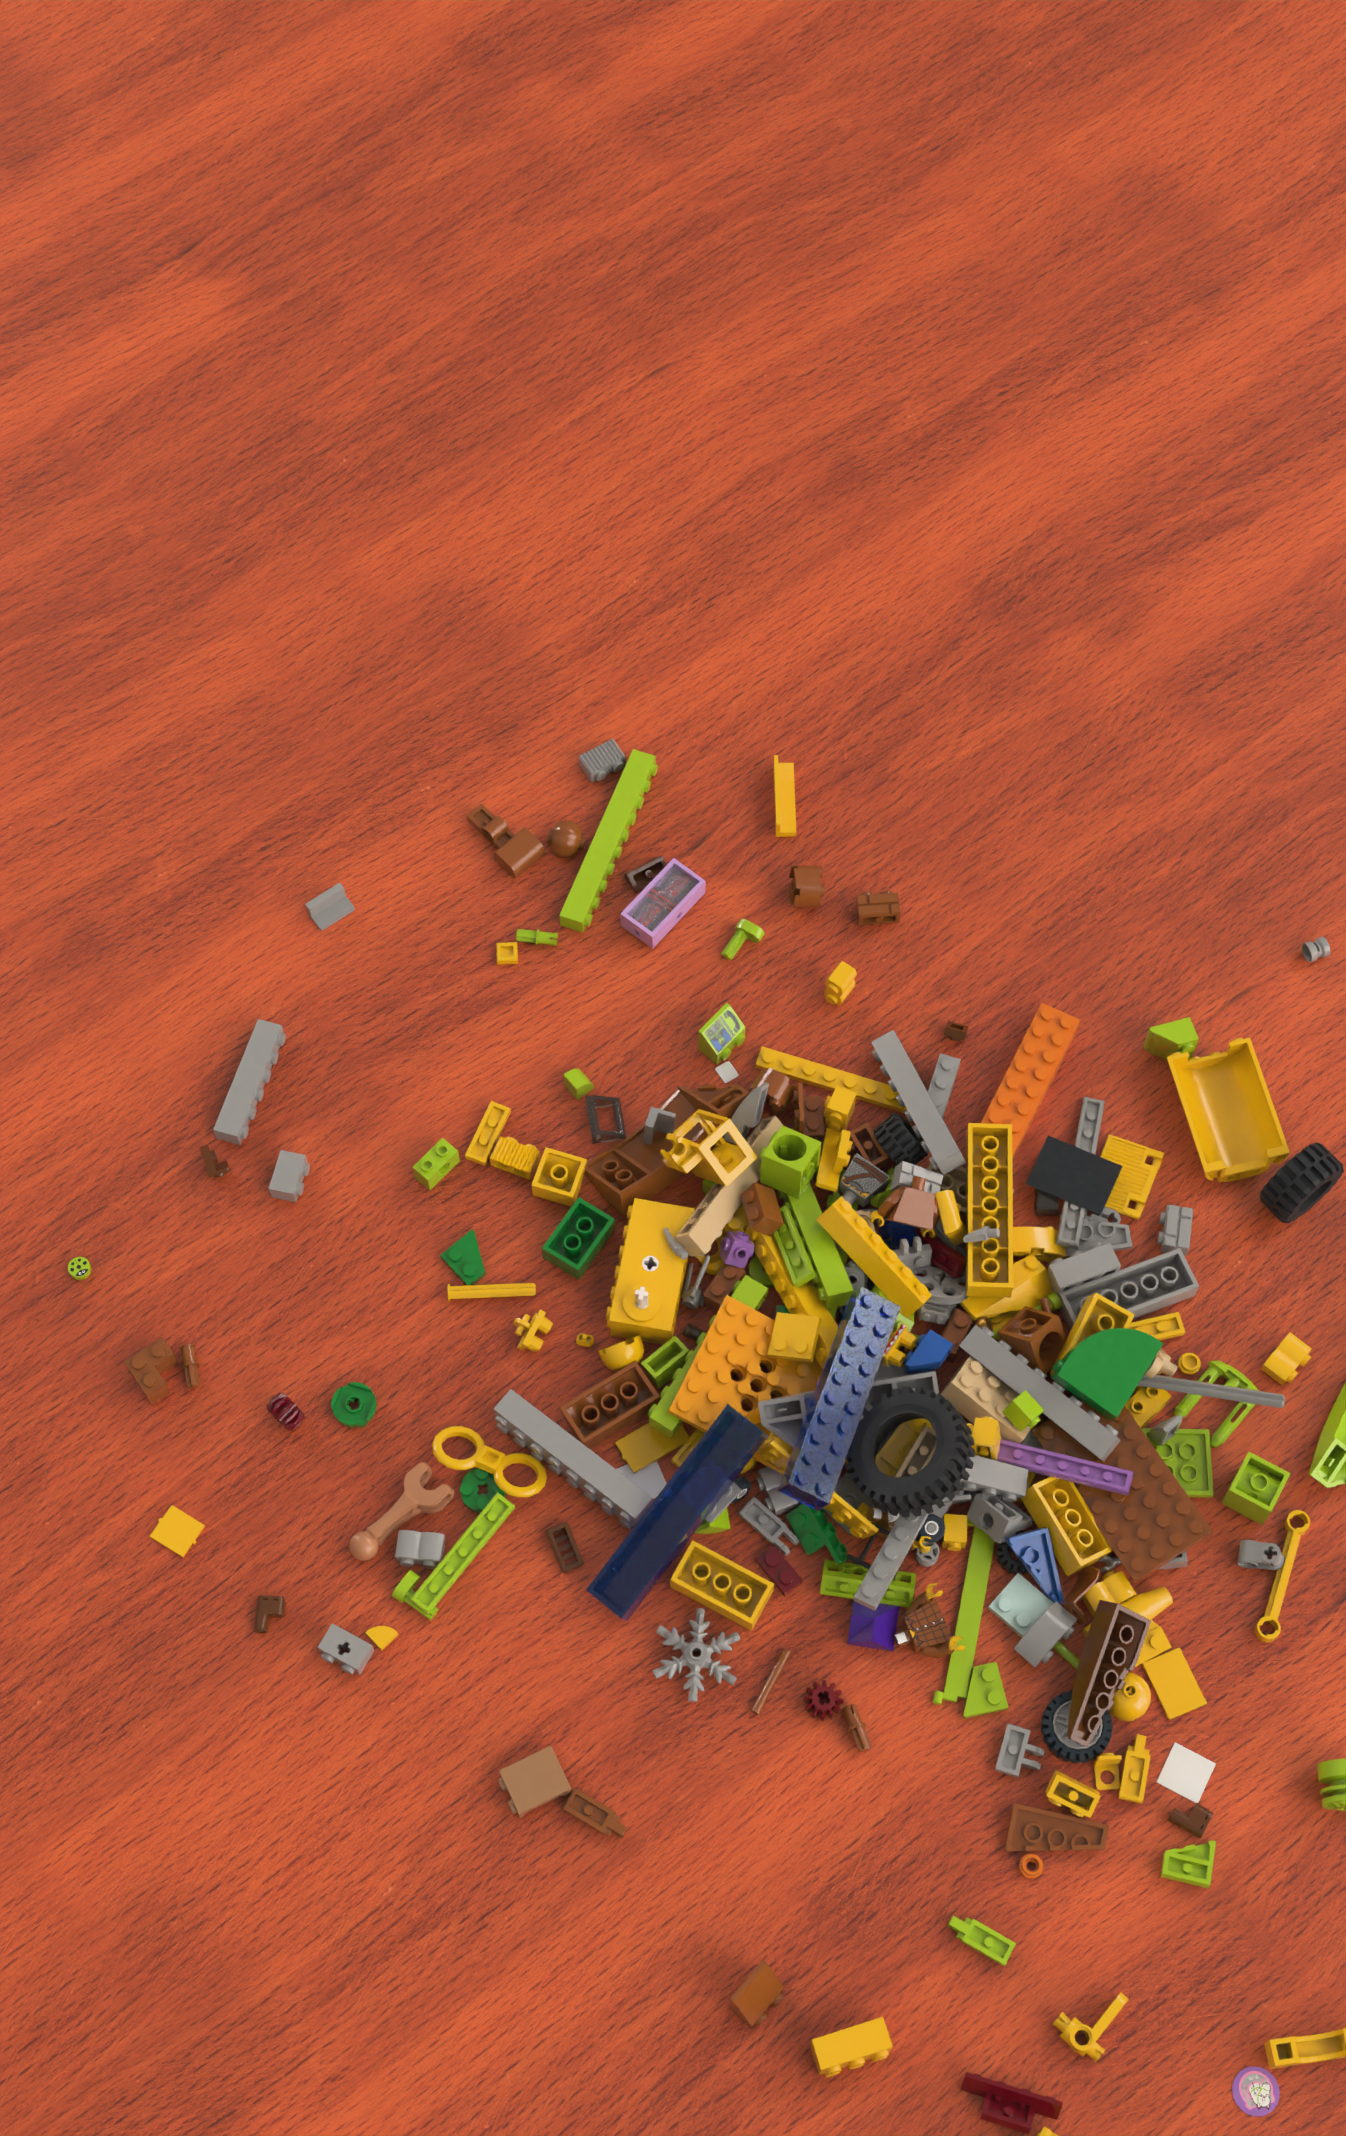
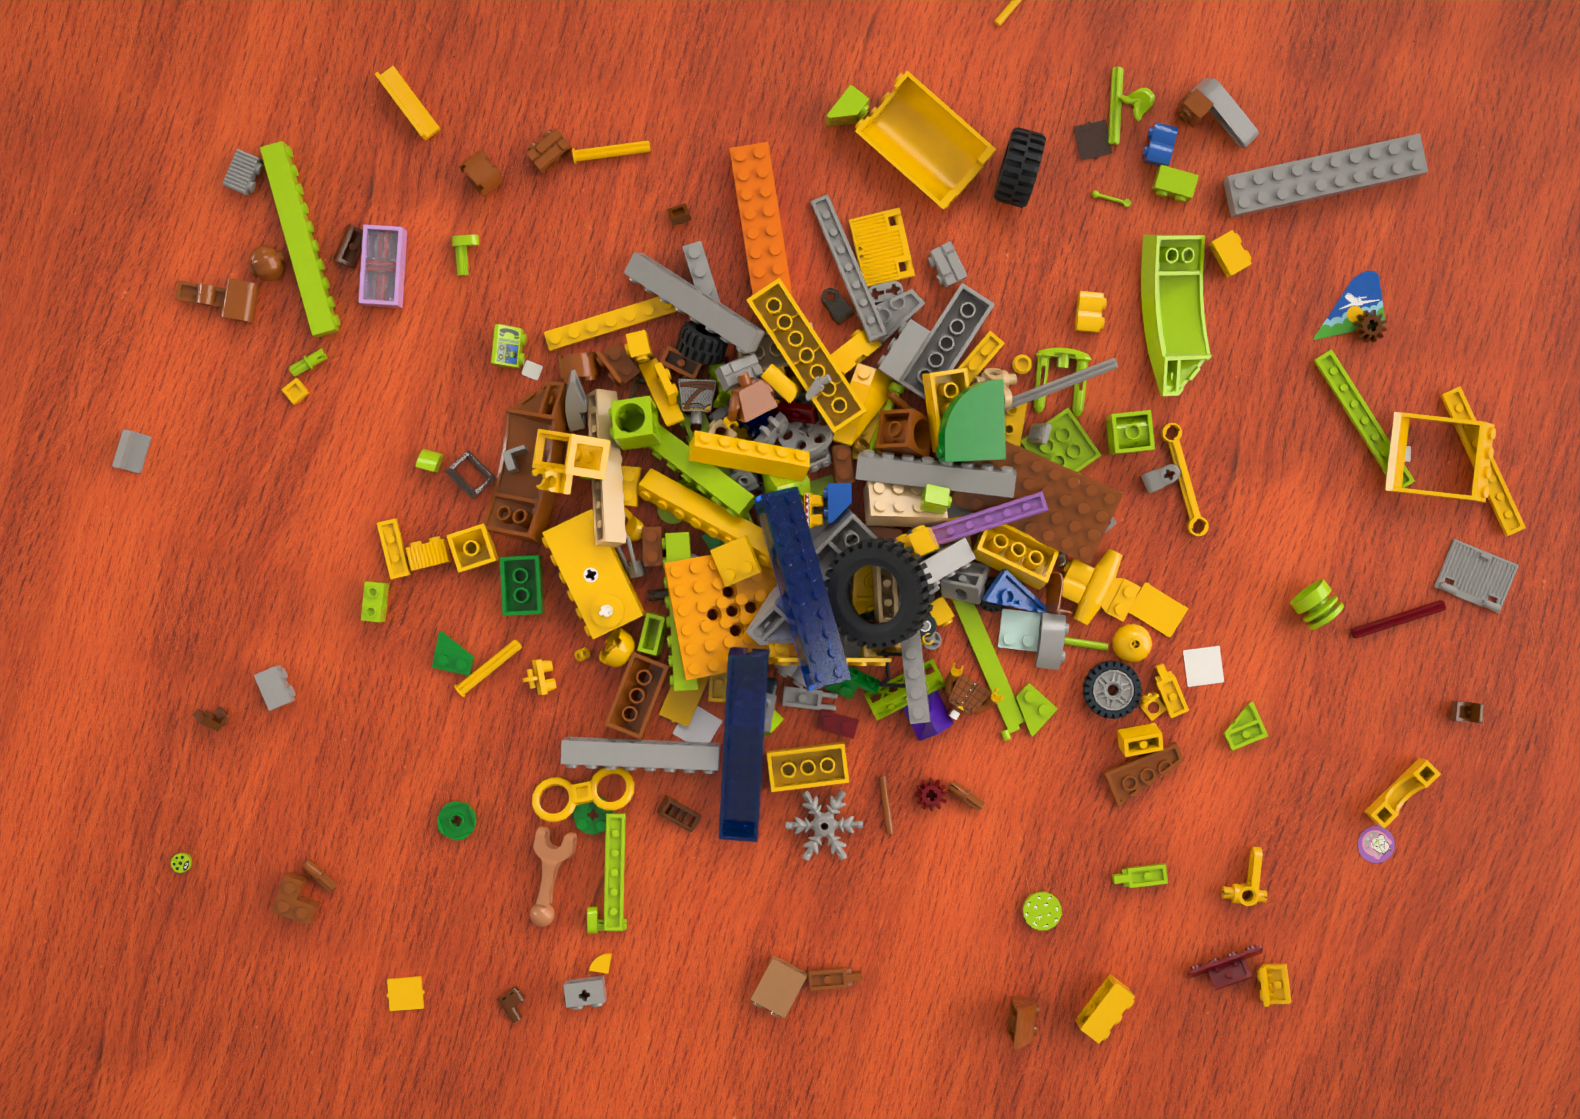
camera: 35 degrees left, 25 degrees up
light grey brick [213,1019,286,1145] -> none
dark red gear [266,1393,305,1431] -> none
light grey brick [395,1530,446,1569] -> none
light grey helmet [664,1228,688,1260] -> none
medium lavender brick [719,1231,754,1268] -> none
dark orange brick [741,1182,784,1236] -> none
lime plate [773,1205,817,1288] -> none
yellow brick [824,961,857,1006] -> none
light grey hinge [995,1724,1045,1778] -> none
orange plate [1019,1854,1043,1879] -> none
black sticker [1025,1135,1123,1215] -> none
reddish brown wedge [1067,1600,1151,1747] -> none
reddish brown piece [1168,1803,1213,1839] -> none
none -> yellow axle [572,141,651,164]
none -> lime tile [1023,891,1062,931]

